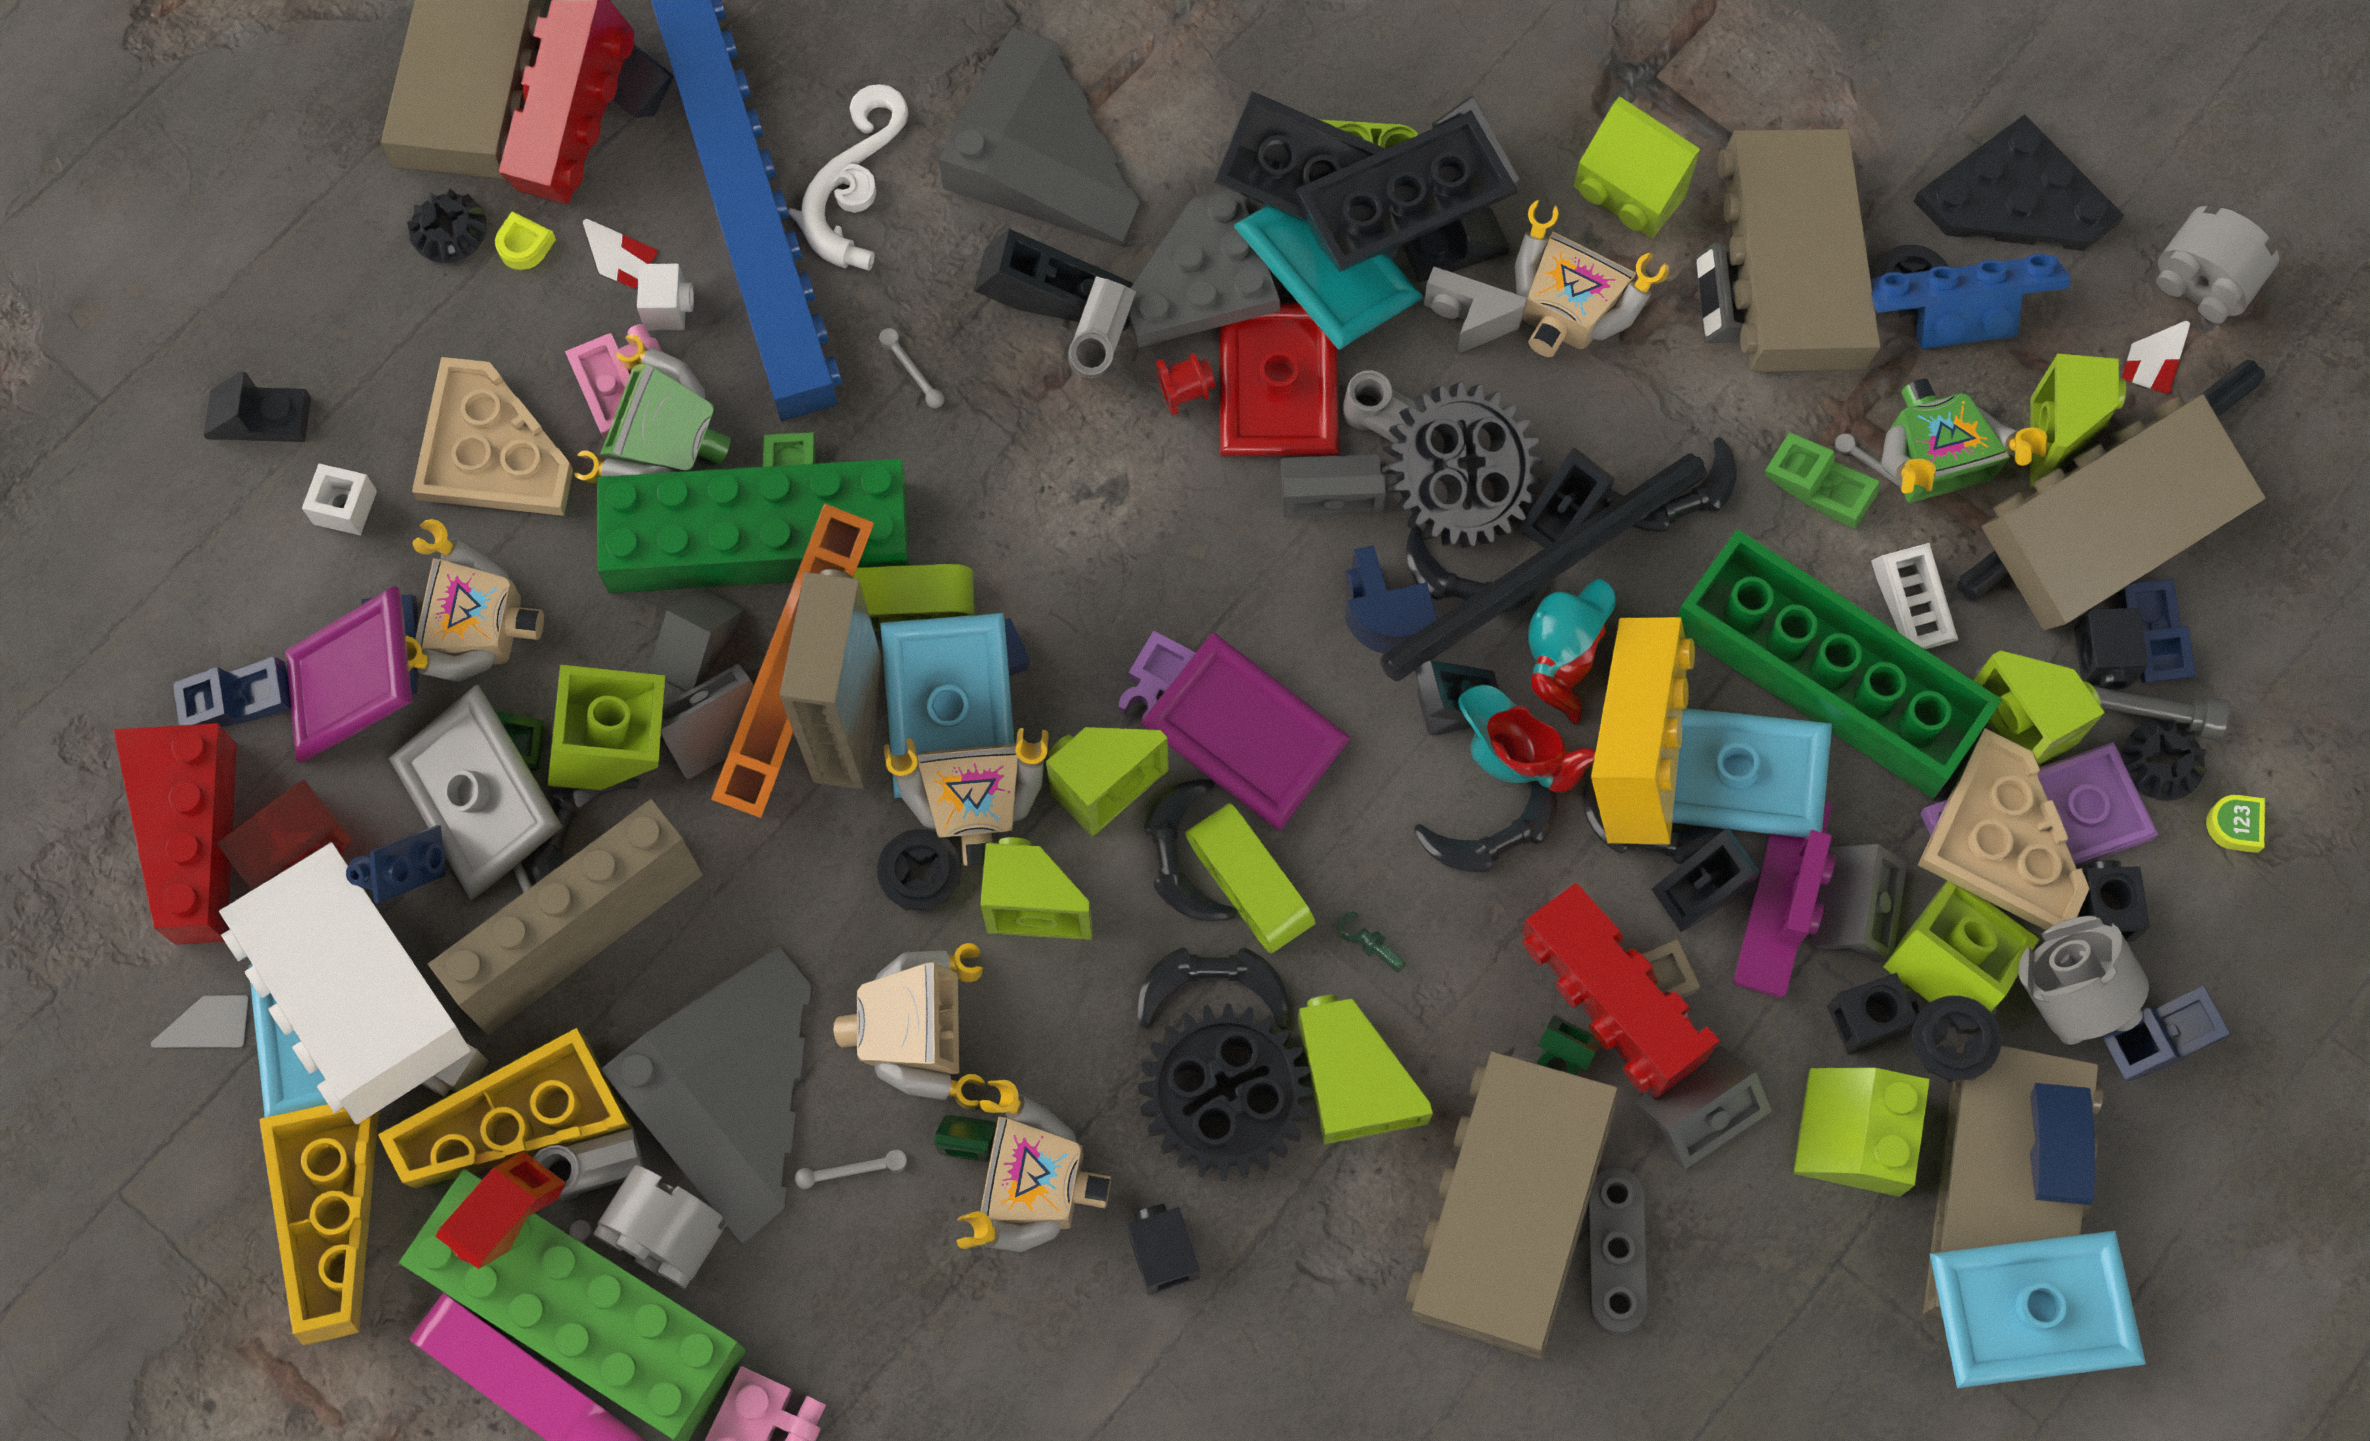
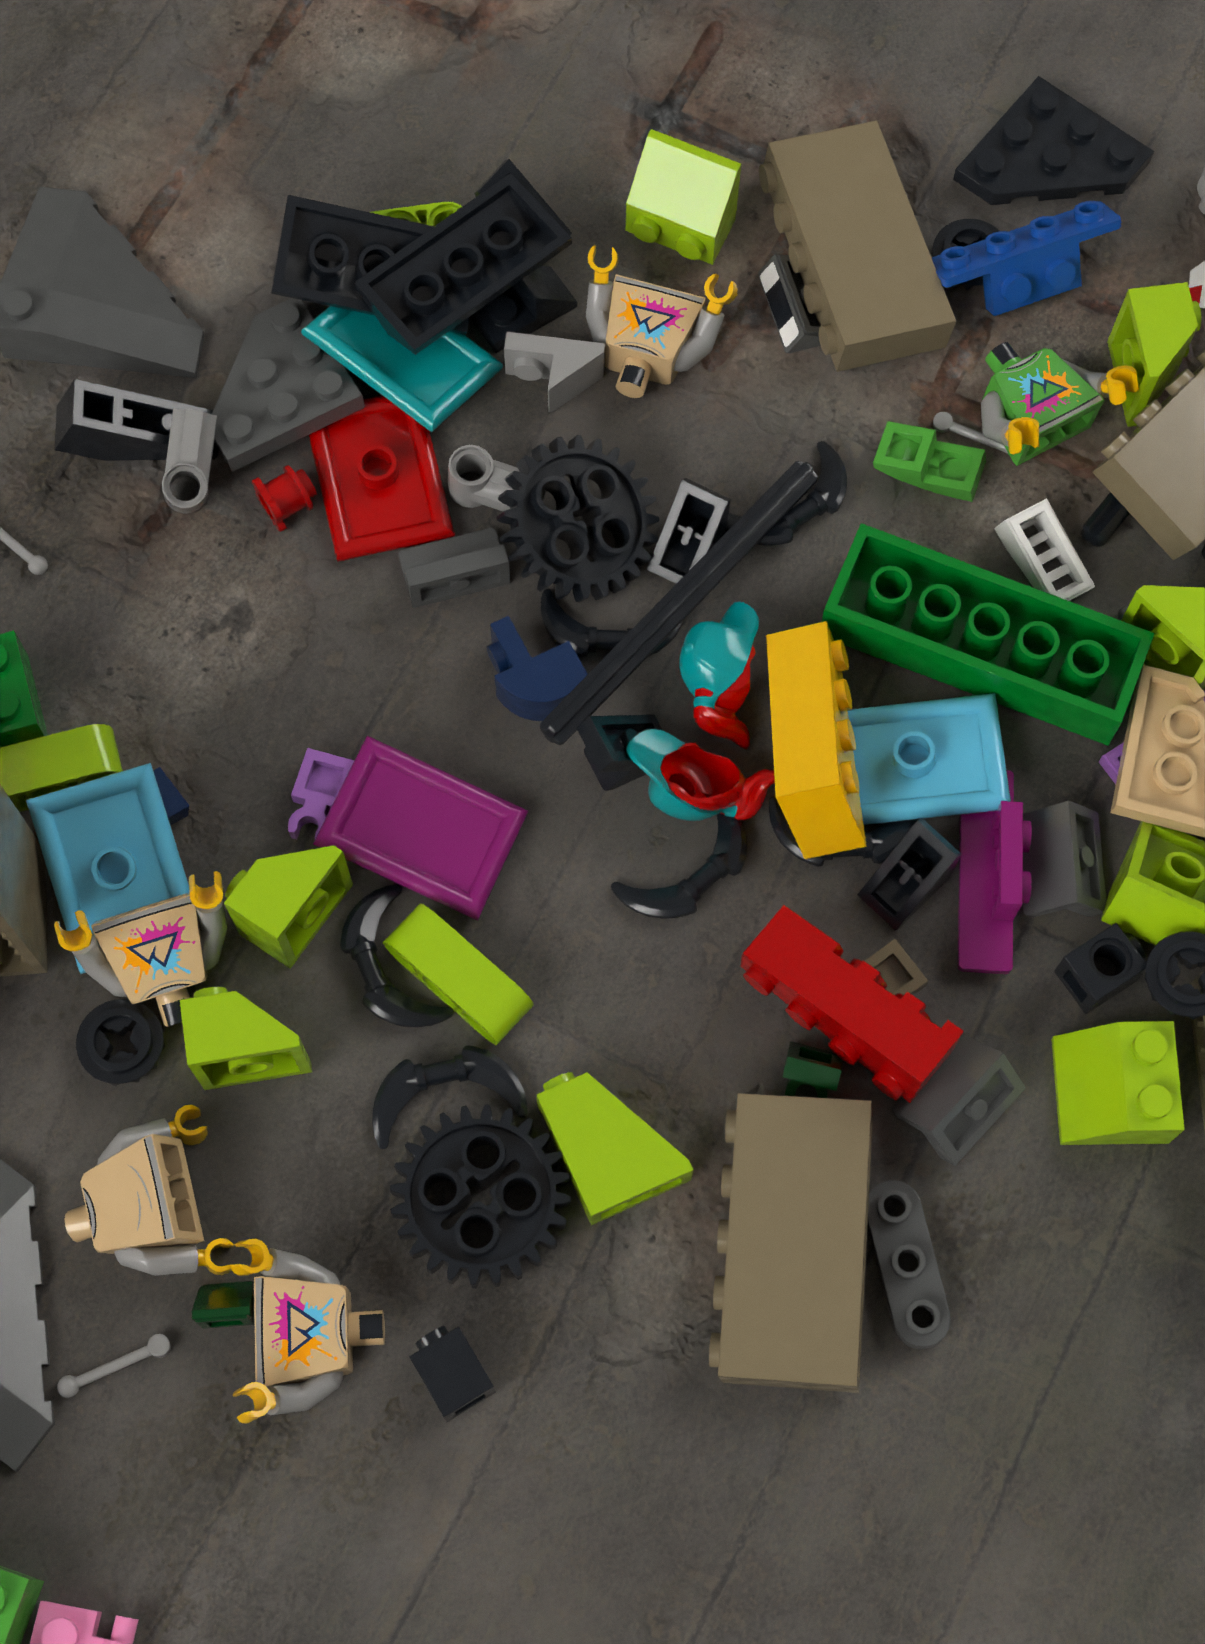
camera: 15 degrees left, 0 degrees up
clear green hand [1337,911,1406,973] -> none

